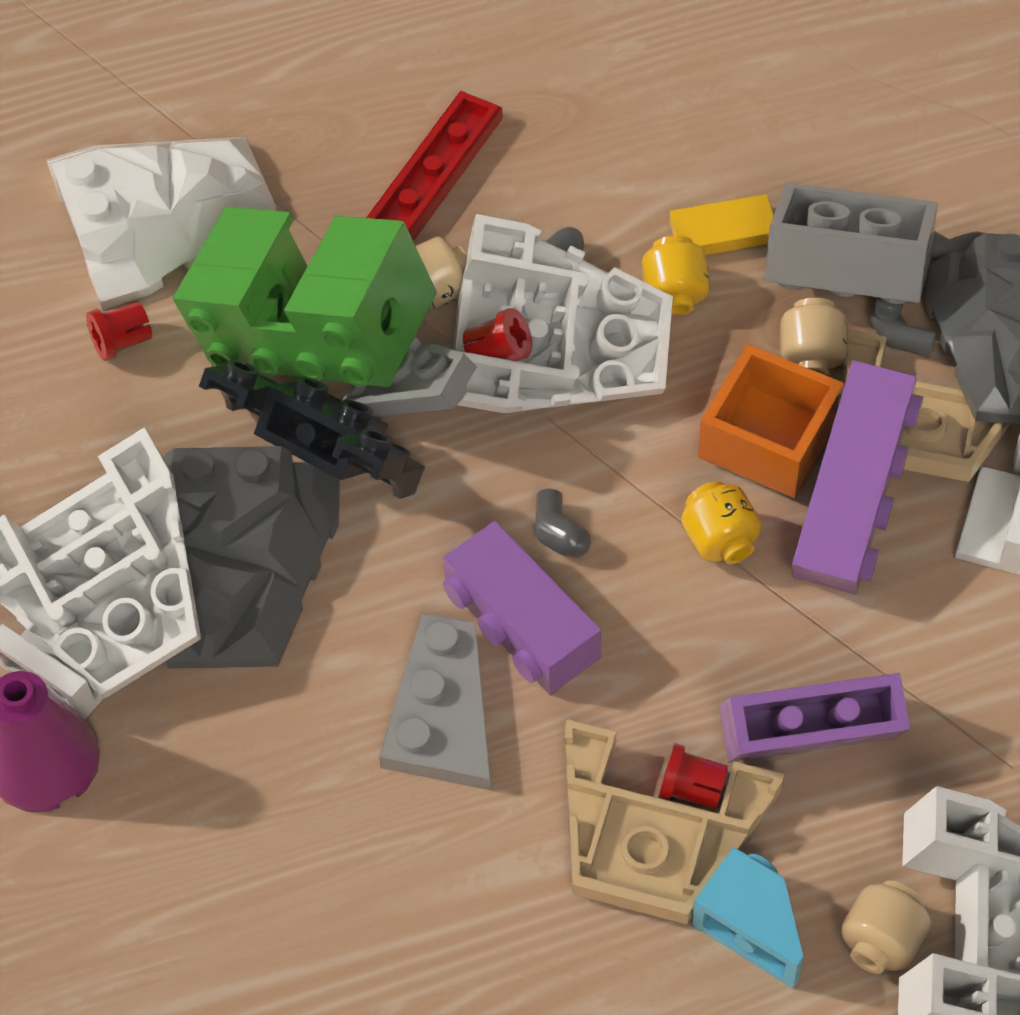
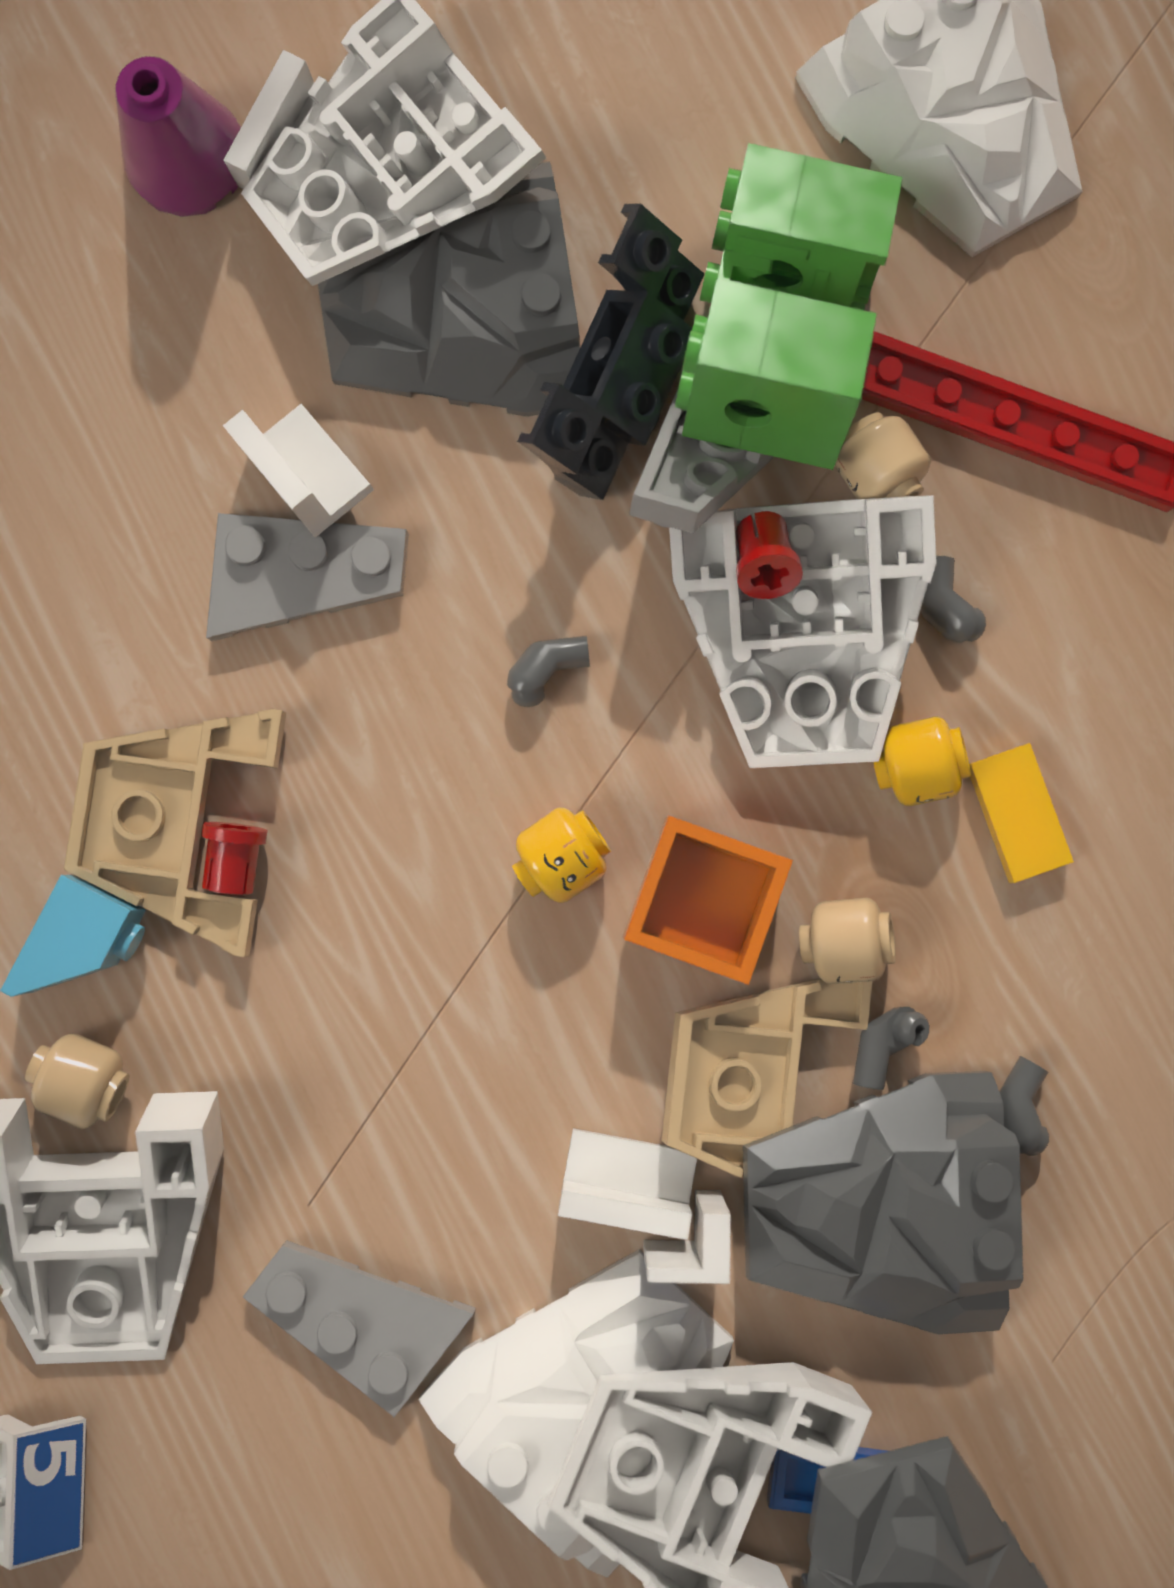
camera: 80 degrees right, 30 degrees up
red bush [86,301,152,361] -> none
medium lavender brick [443,521,601,695] -> none
medium lavender brick [719,673,910,763] -> none
light grey brick [765,182,938,304] -> none
medium lavender brick [792,360,924,595] -> none
none -> white panel [223,404,374,538]

